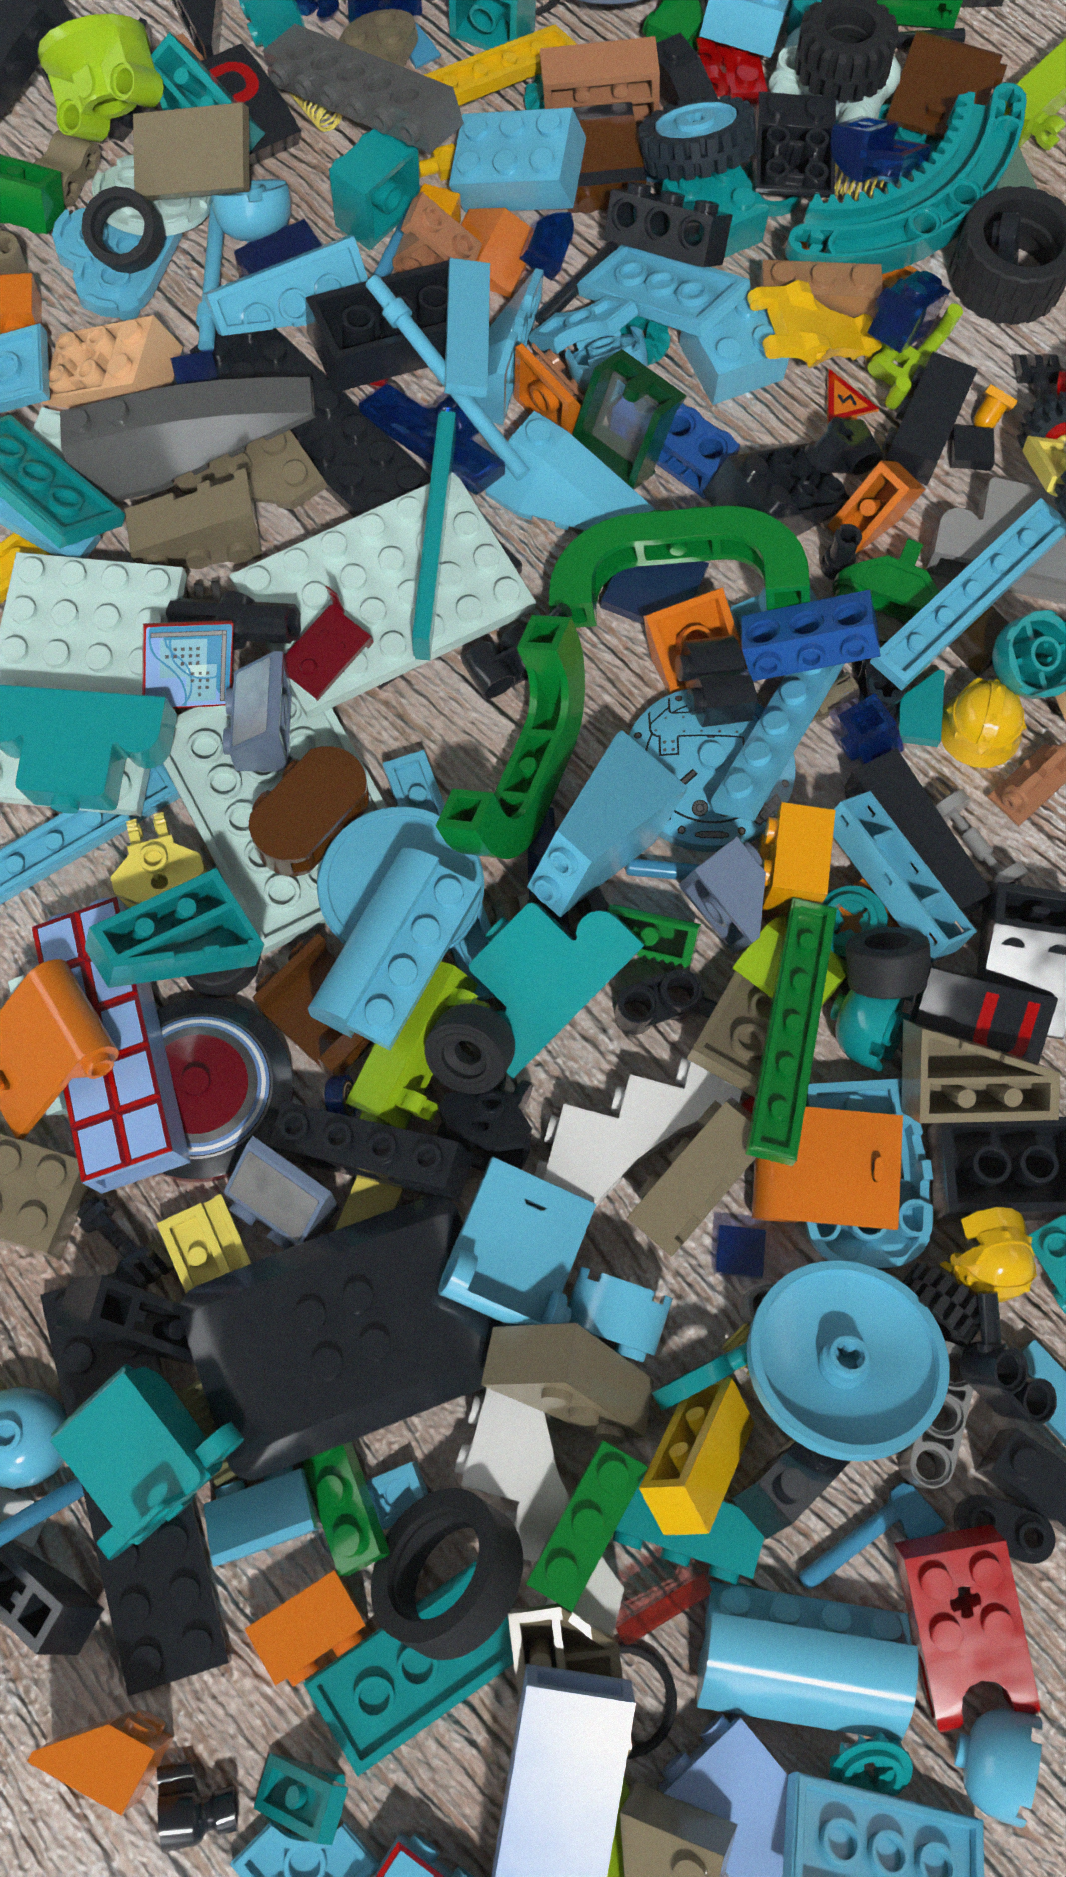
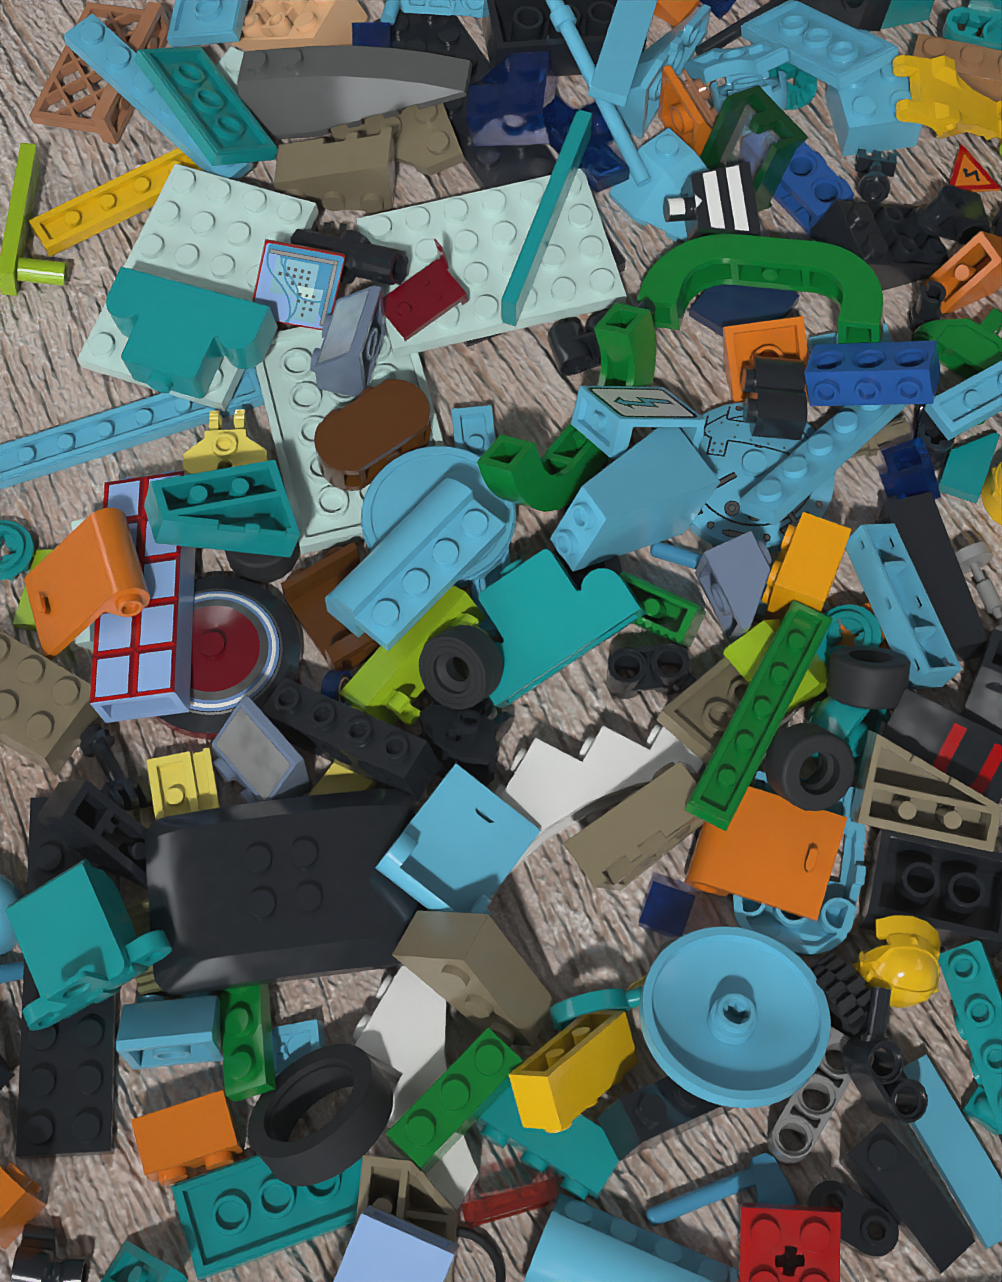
camera: 20 degrees right, 5 degrees down
medium azure brick [567,1267,673,1363] -> none
none -> clear blue slope [466,51,556,146]
none -> medium azure panel [571,386,706,458]
none -> black torso [663,162,761,241]
none -> black tyre [764,723,855,811]
none -> black hinge [855,149,897,203]

